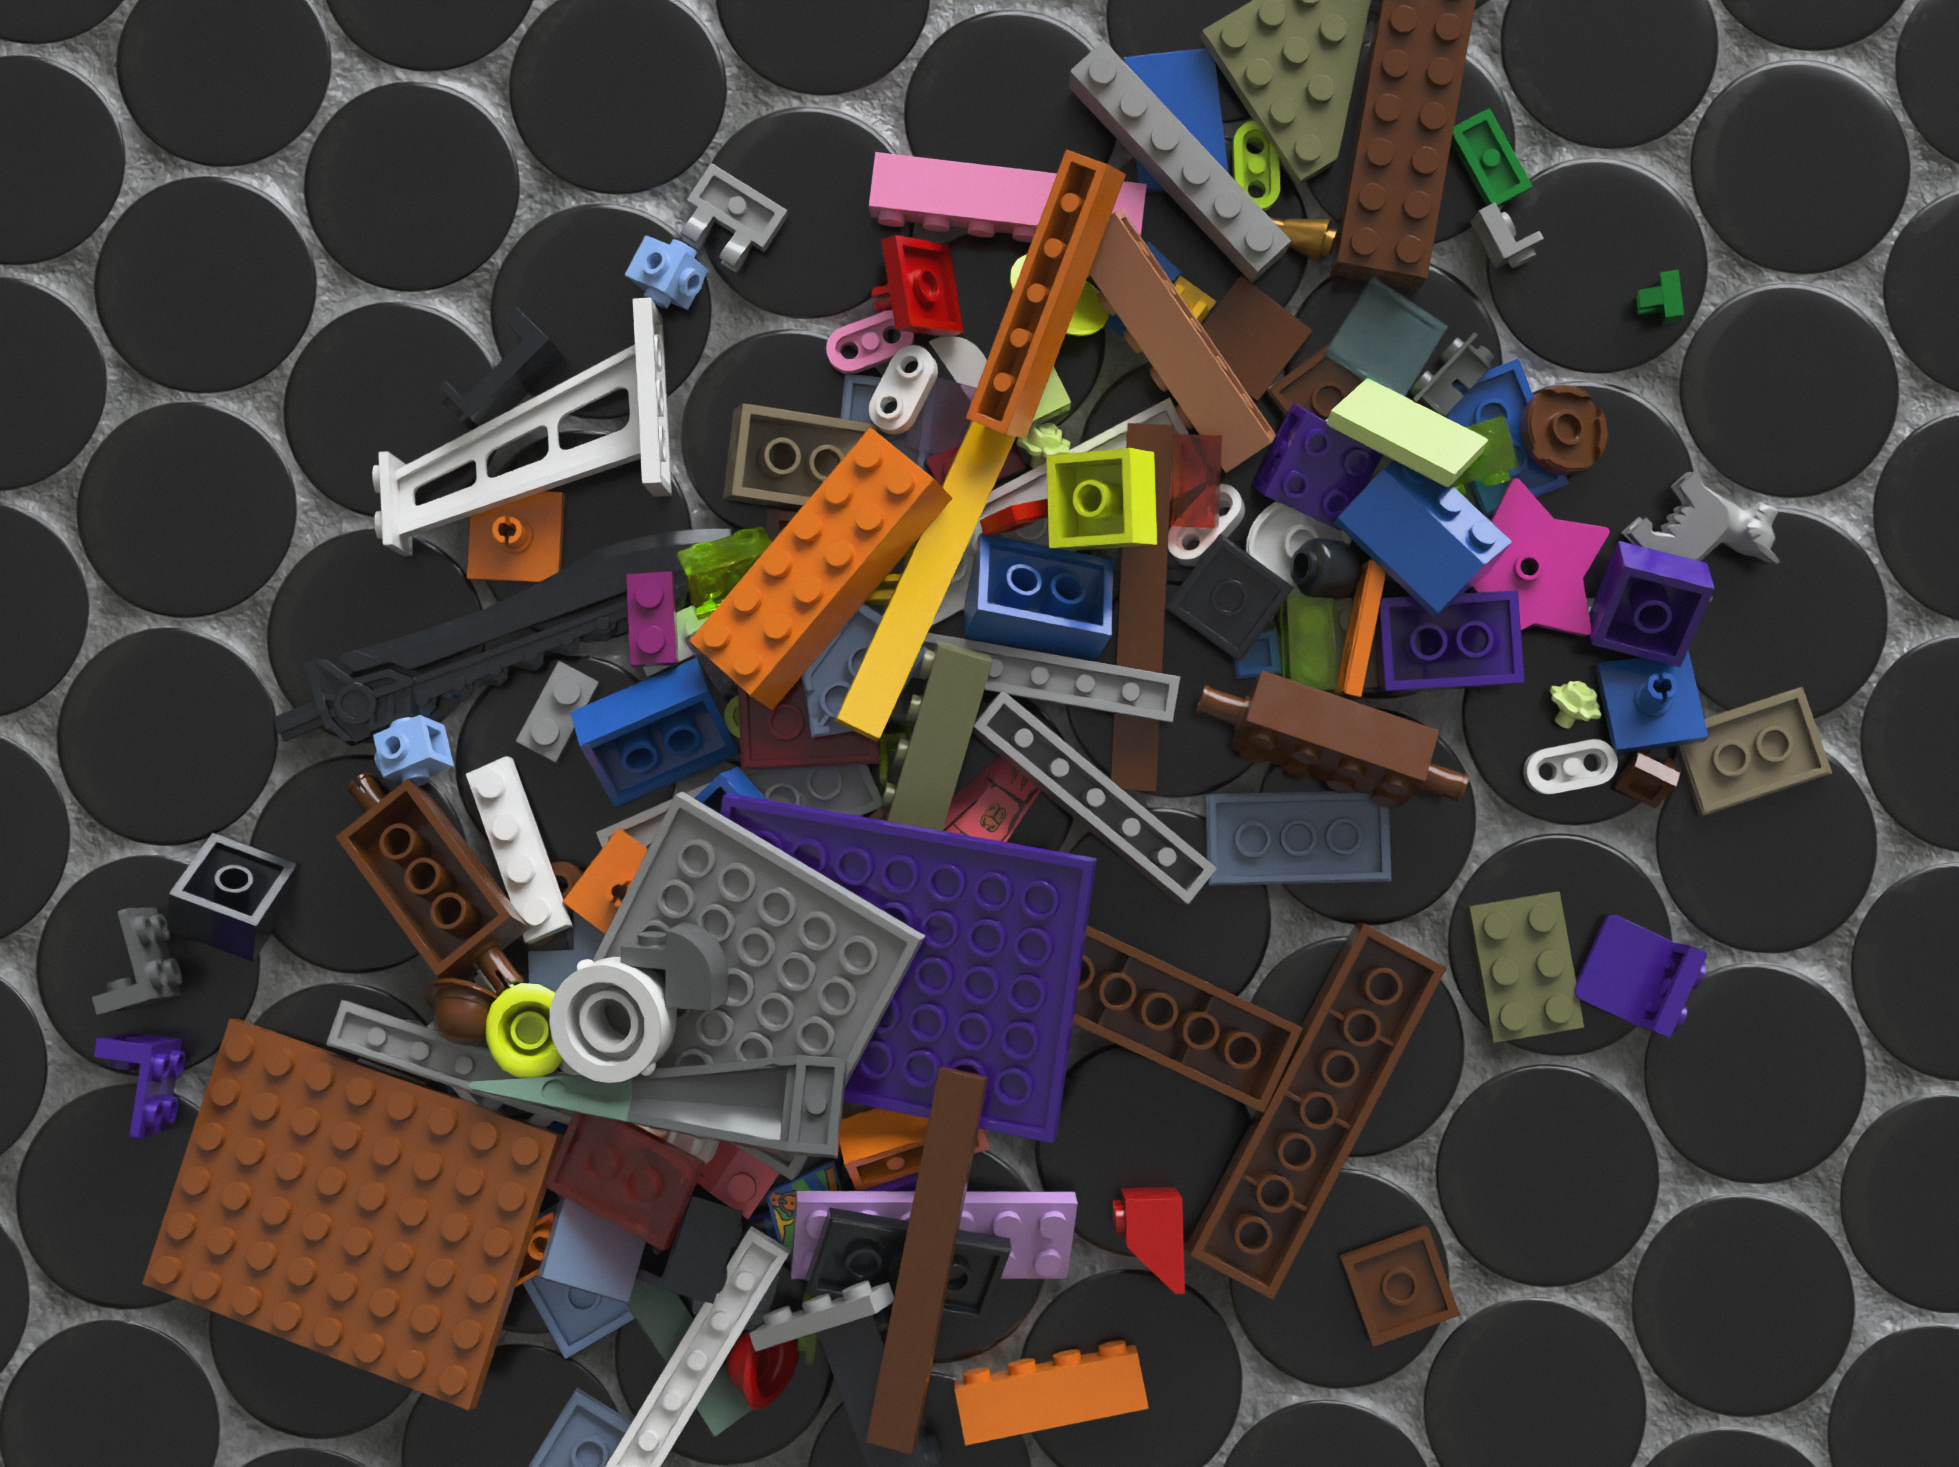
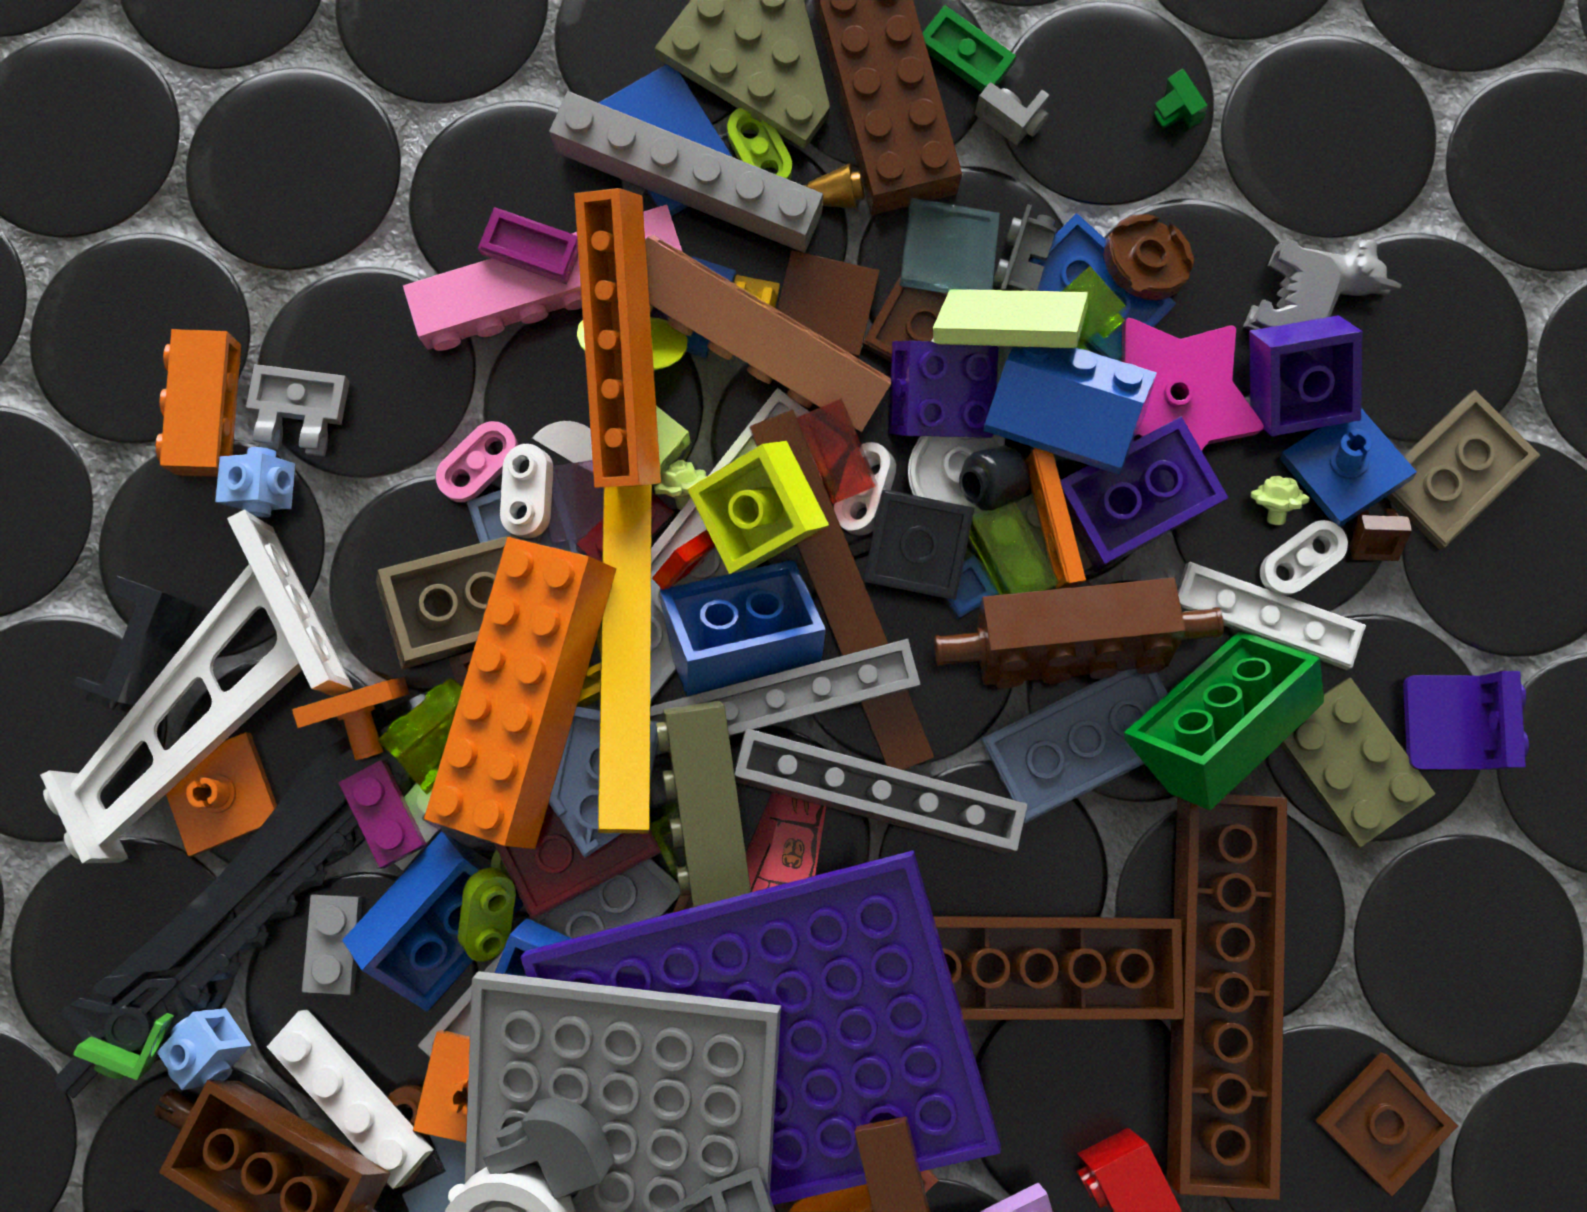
camera: 25 degrees left, 5 degrees down
red tile [871,235,964,337] -> none
none -> bright green bracket [73,1013,174,1080]
none -> orange brick [156,329,241,477]
none -> orange tile [292,677,410,761]
none -> lime plate [458,867,516,962]
none -> magenta tile [478,207,578,284]
none -> green slope [1124,631,1324,811]
none -> white tile [1177,562,1366,670]

